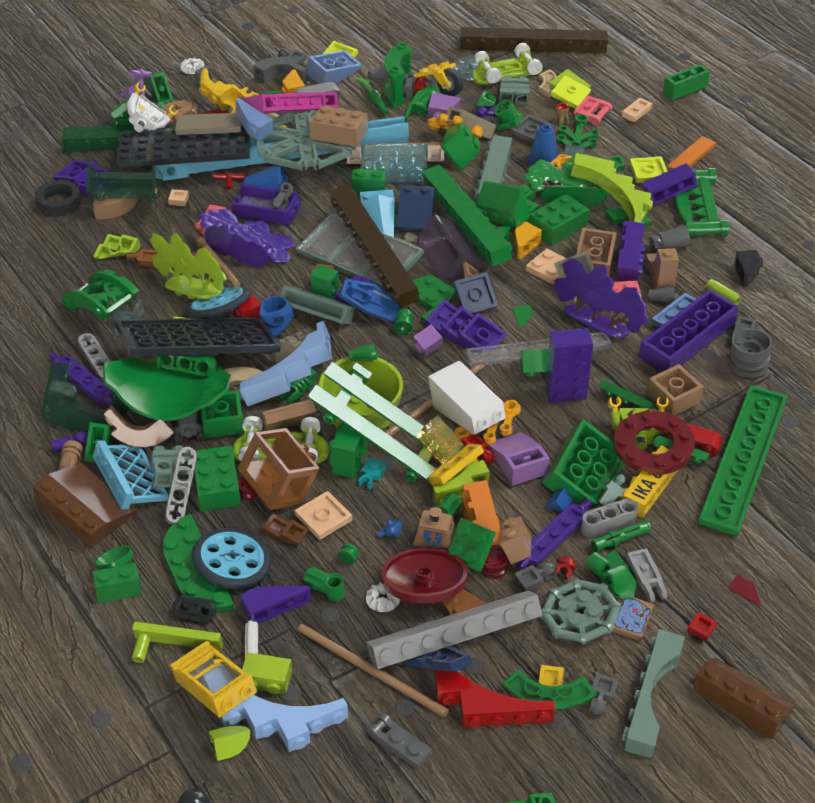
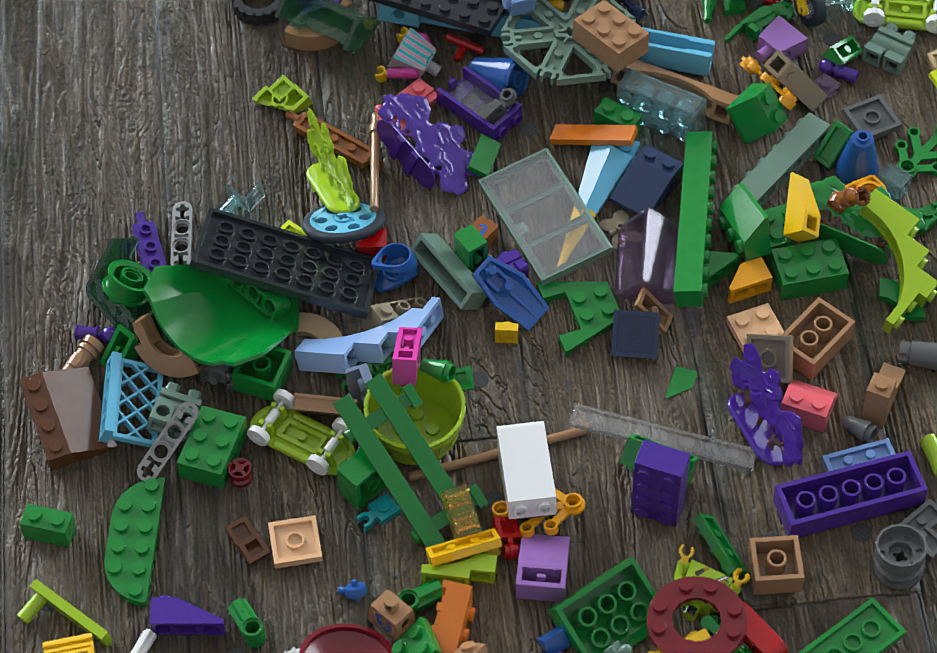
camera: 30 degrees right, 10 degrees up
green fence [61,269,139,321] -> none
green piece [95,545,133,570] -> none
light nougat plate [168,189,189,206] -> none
black plate [173,595,217,622] -> none
wedge [192,528,271,589] -> none
dark orange piece [238,428,320,510] -> none
dark brown brick [330,184,420,308] -> none
green bush [338,543,359,564] -> none
green wheel [394,309,414,335] -> none
medium lavender brick [413,324,443,357] -> none
dark purple slope [424,299,507,357] -> none
green piece [494,100,523,131] -> none
pearl gold piece [553,103,569,126] -> none
dark purple wedge [616,221,645,282] -> none
none -> green wheel [102,260,151,308]
none -> sand blue bracket [345,363,372,407]
none -> torso [375,27,442,82]
none -> dark pink slope [392,327,422,387]
none -> green tile [467,134,501,178]
none -> yellow plate [495,322,518,344]
none -> orange tile [549,124,638,146]
none -> yellow slope [783,172,821,242]
none -> green tile [813,120,854,169]
none -> dark orange connector [827,186,871,213]

